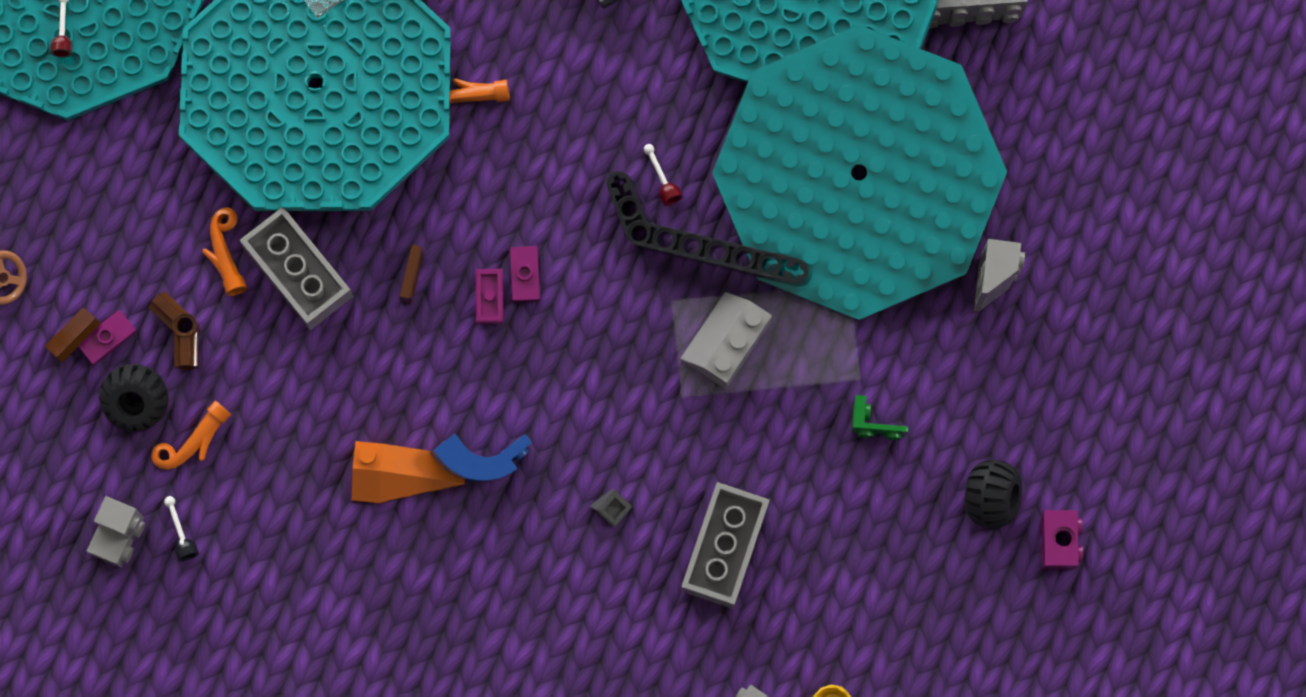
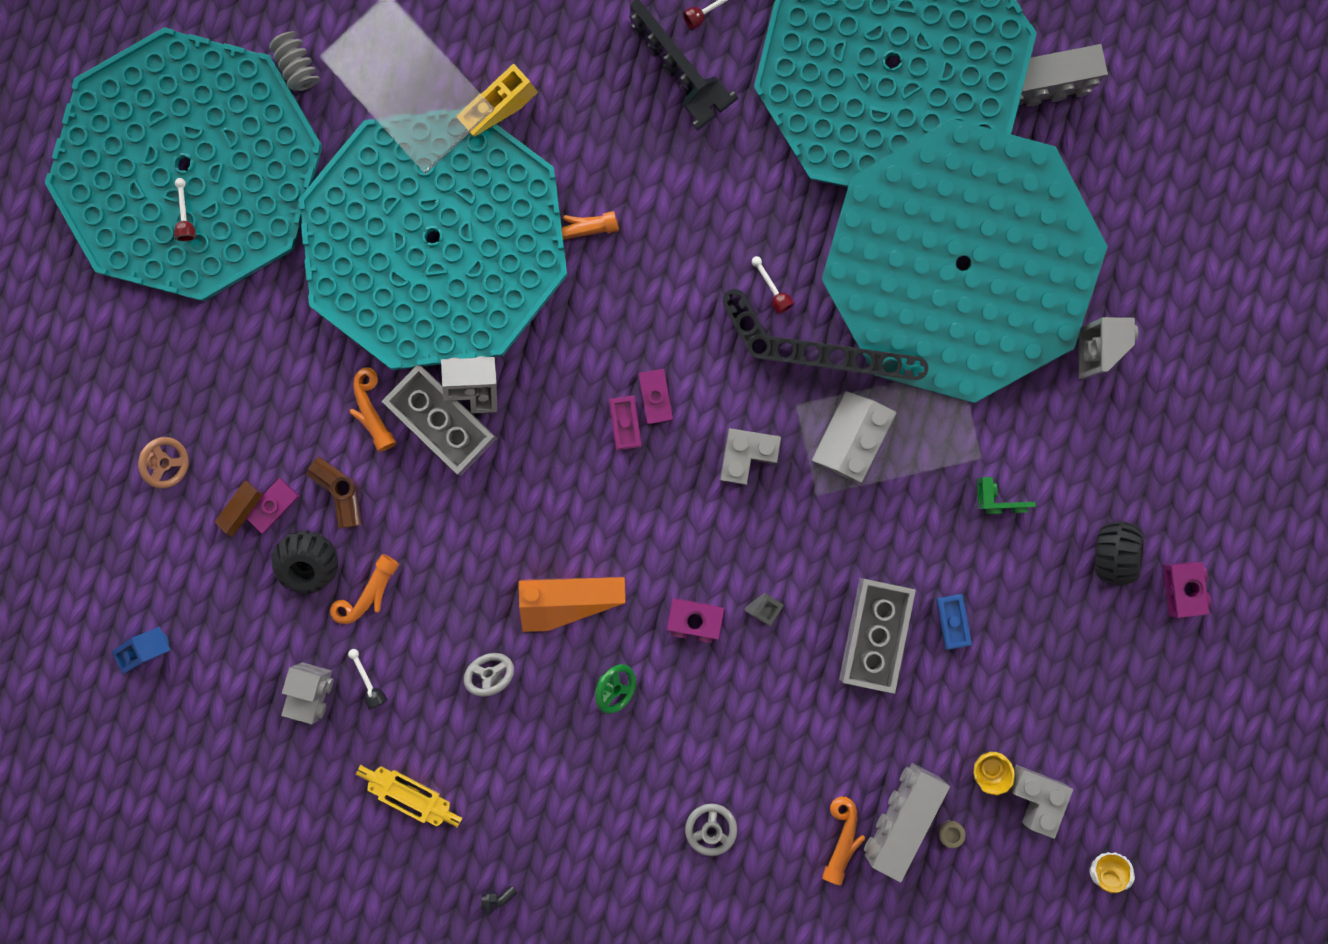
camera: 10 degrees left, 10 degrees up
reddish brown tile [400,244,424,304] -> none
blue arch [430,434,532,482] -> none
none -> yellow piece [355,765,462,828]
none -> brick [441,356,497,413]
none -> light grey piece [464,653,514,697]
none -> green piece [595,664,636,714]
none -> magenta brick [667,598,724,643]
none -> light grey brick [720,428,781,485]
none -> blue plate [936,594,972,650]

